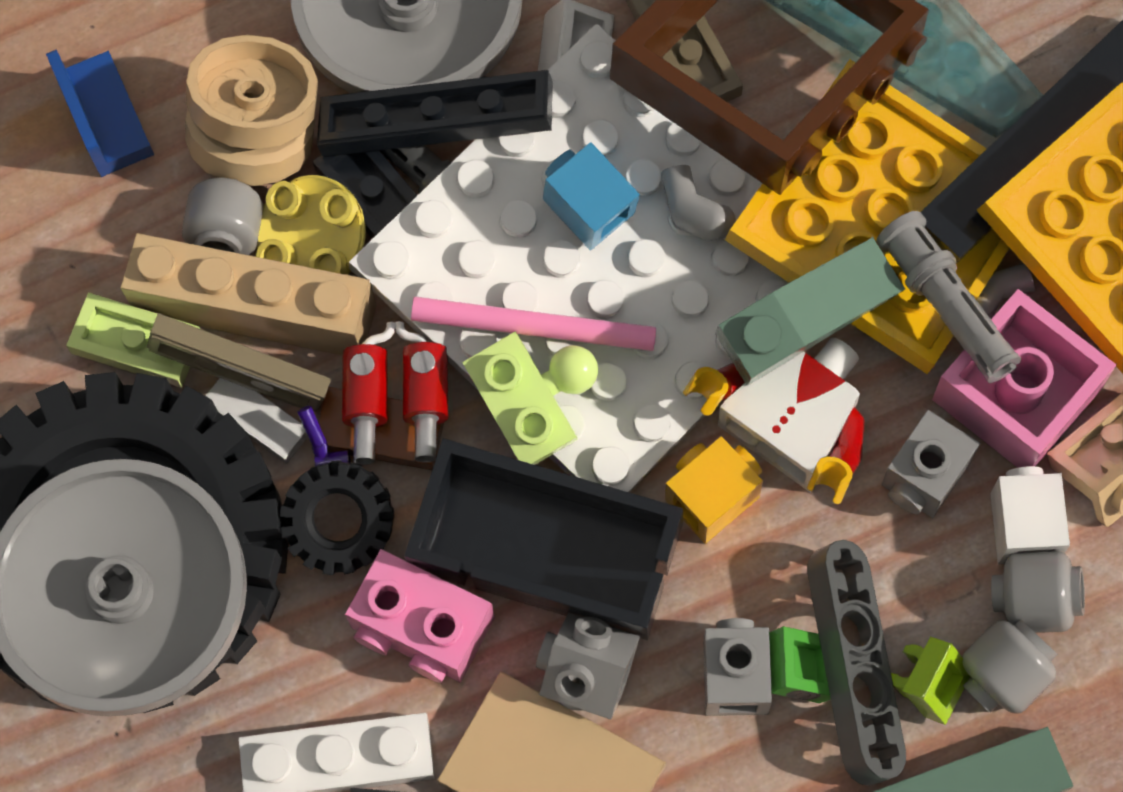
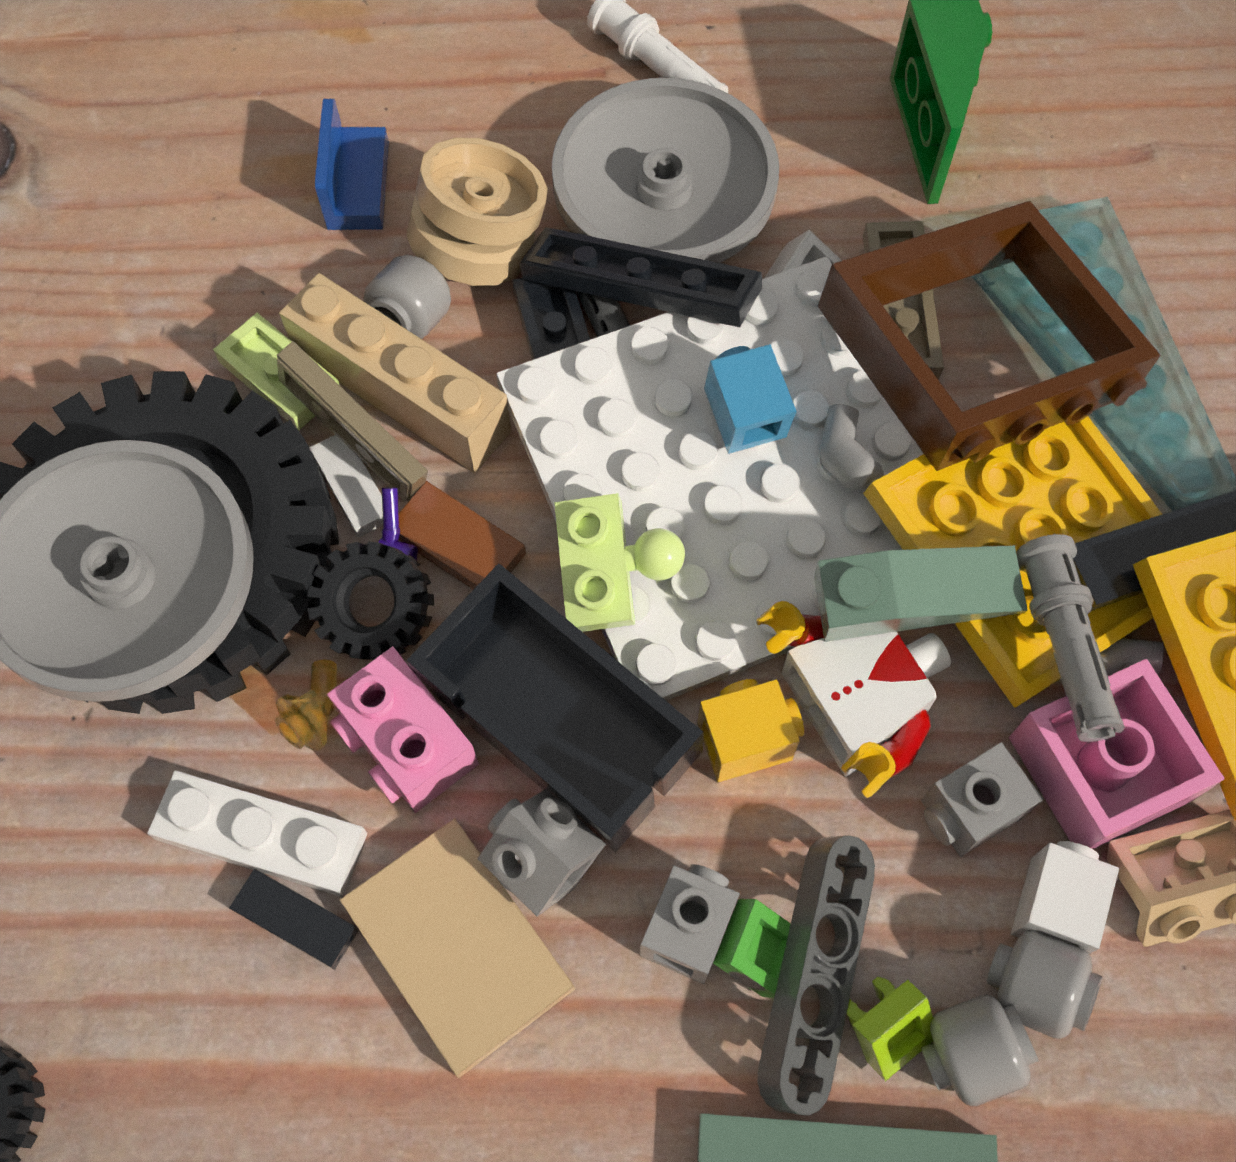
camera: 20 degrees right, 5 degrees down
light yellow dish [256,175,365,275] -> none
red piece [342,321,448,465] -> none
bright pink bar [411,297,656,351] -> none
none -> clear yellow plate [275,659,338,751]

